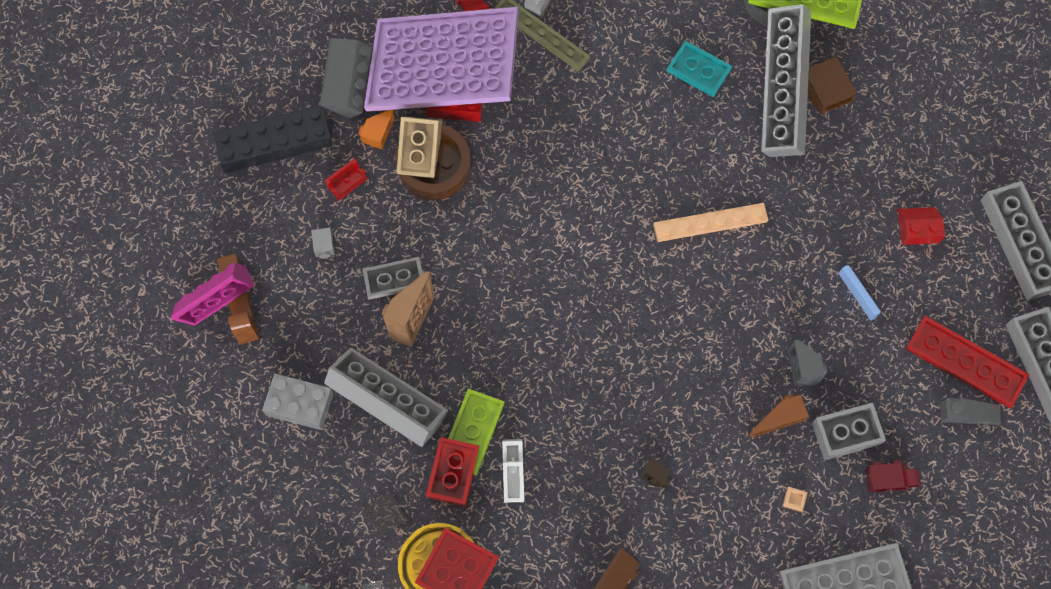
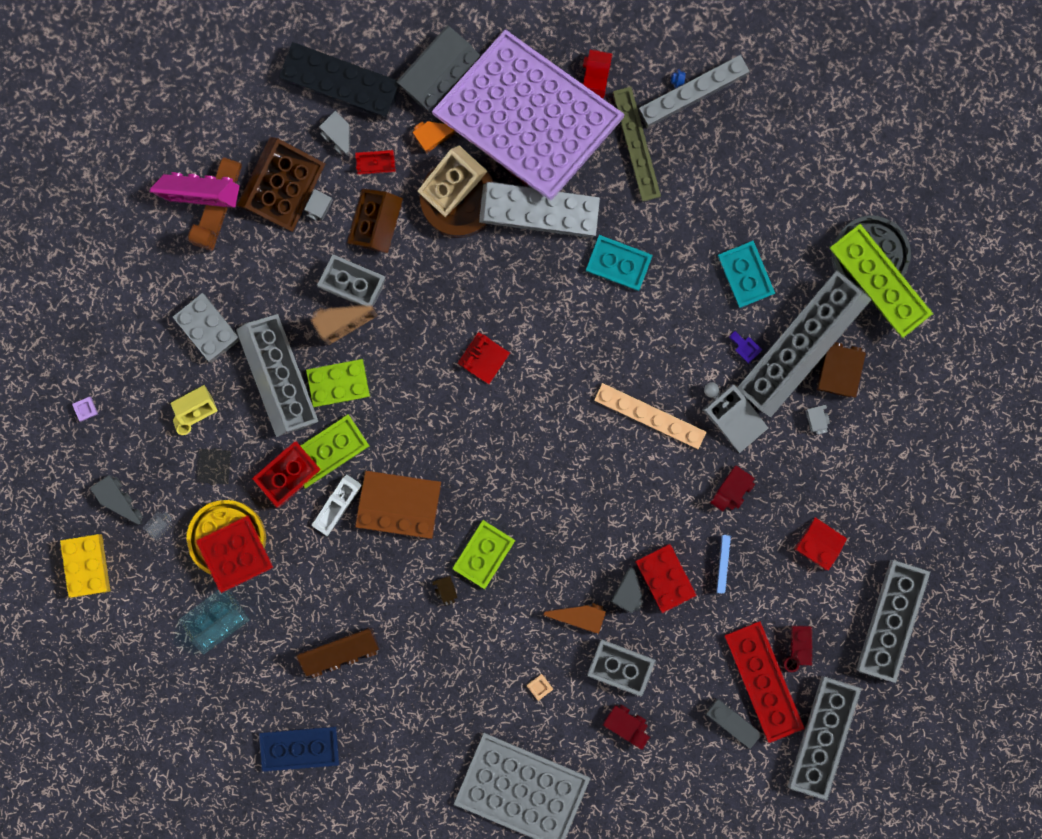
camera: 40 degrees right, 15 degrees up
none -> lavender plate [72,397,98,422]
none -> light yellow hinge [171,385,218,435]
none -> reddish brown slope [237,137,325,232]
none -> lime plate [306,359,370,407]
none -> light grey slope [319,111,350,156]
none -> reddish brown slope [347,188,403,253]
none -> dark orange slope [356,471,441,539]
none -> lime plate [452,520,515,589]
none -> red hinge [457,332,510,384]
none -> light grey brick [479,182,600,238]
none -> teal plate [586,235,653,291]
none -> red brick [635,544,697,613]
none -> light grey slope [702,382,768,453]
none -> dark red hinge [710,465,755,512]
none -> dark purple plate [729,331,762,364]
none -> dark red hinge [783,625,812,672]
none -> light grey brick [805,405,830,435]

